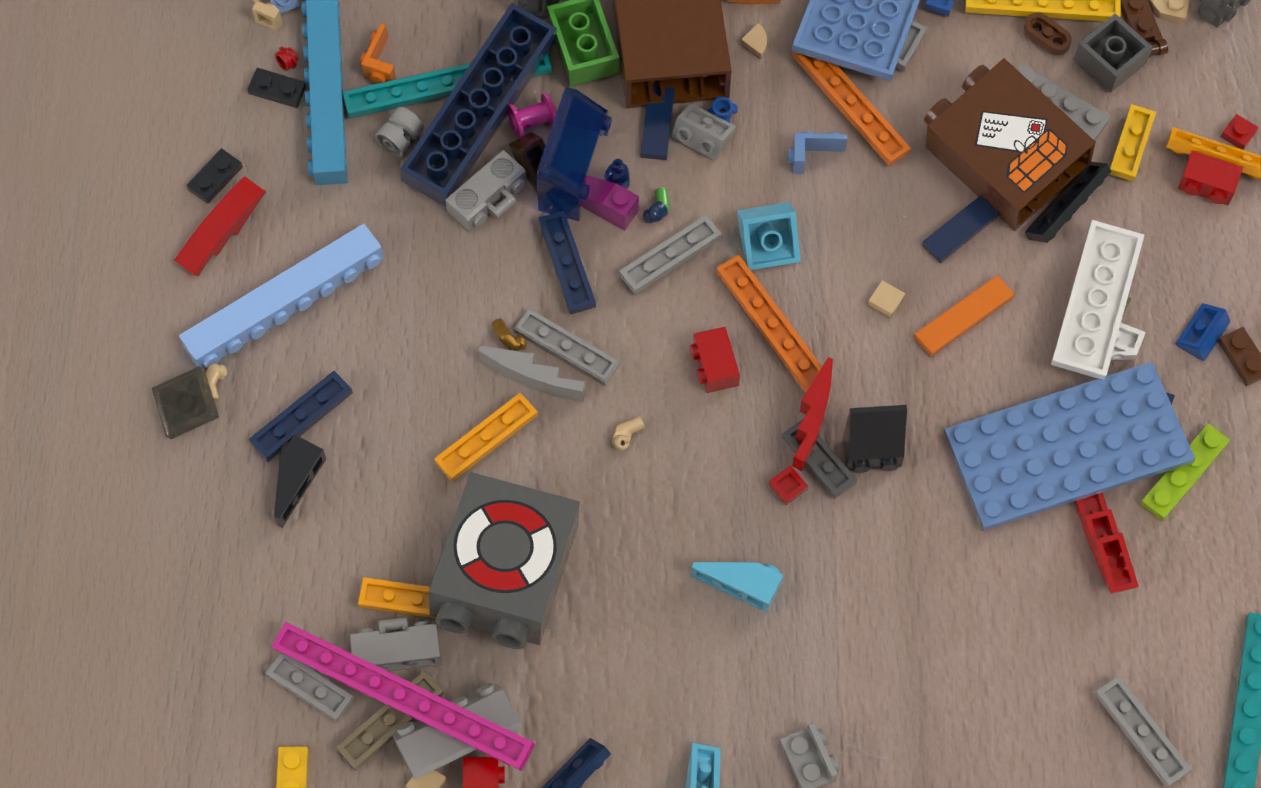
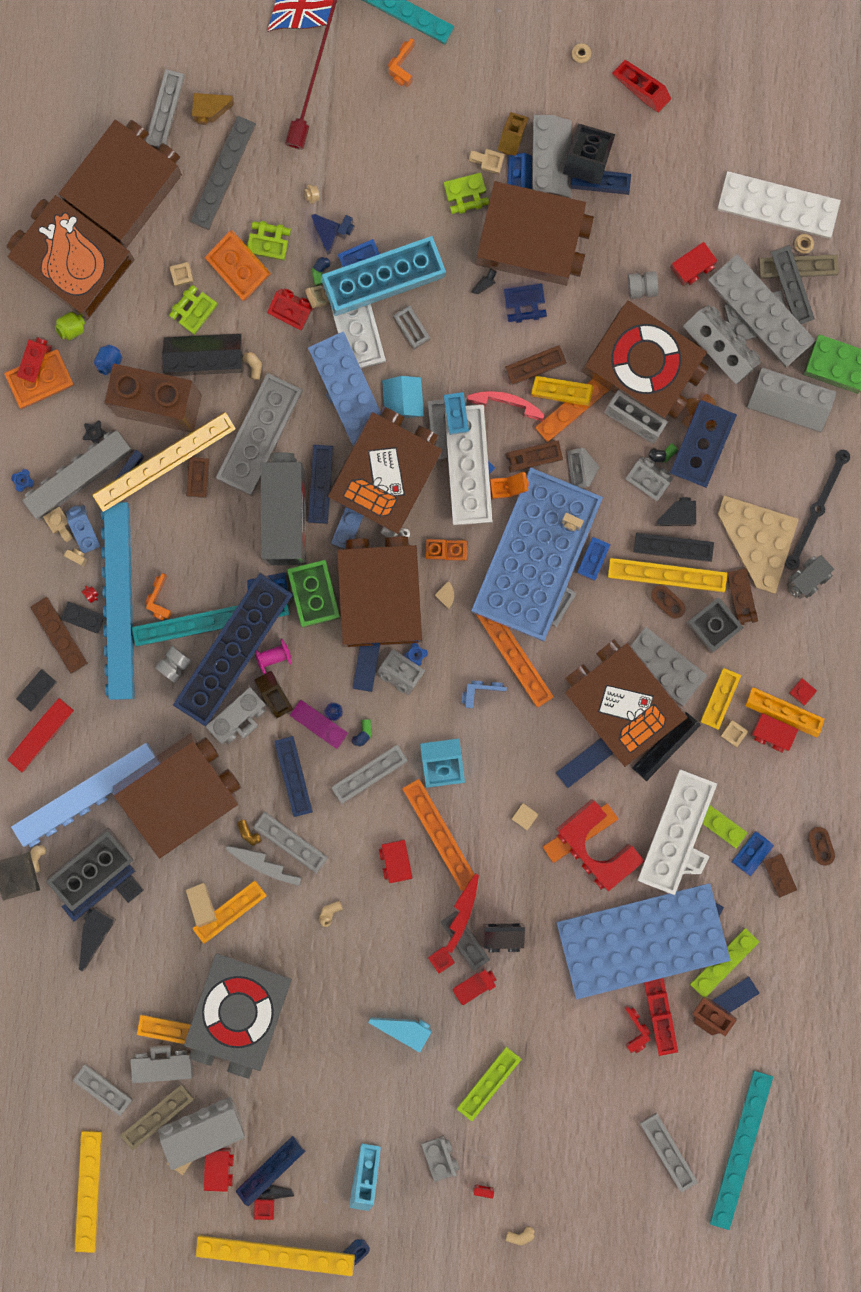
camera: 10 degrees right, 20 degrees up
dark pink plate [271,622,535,771] -> none
clear blue windscreen [537,87,612,221] -> none
none -> reddish brown plate [30,597,88,674]
none -> dark grey slope [46,827,133,911]
none -> reddish brown brick [113,733,242,859]
none -> black plate [116,875,144,903]
none -> tan tile [186,883,217,927]
none -> red bracket [452,968,497,1005]
none -> lime plate [457,1046,522,1121]
none -> red arch [556,799,644,892]
none -> red bracket [624,1005,651,1053]
none -> copper slope [692,996,737,1037]
none -> lime plate [702,805,748,849]
none -> dark blue tile [712,976,760,1012]
none -> tan plate [720,720,748,748]

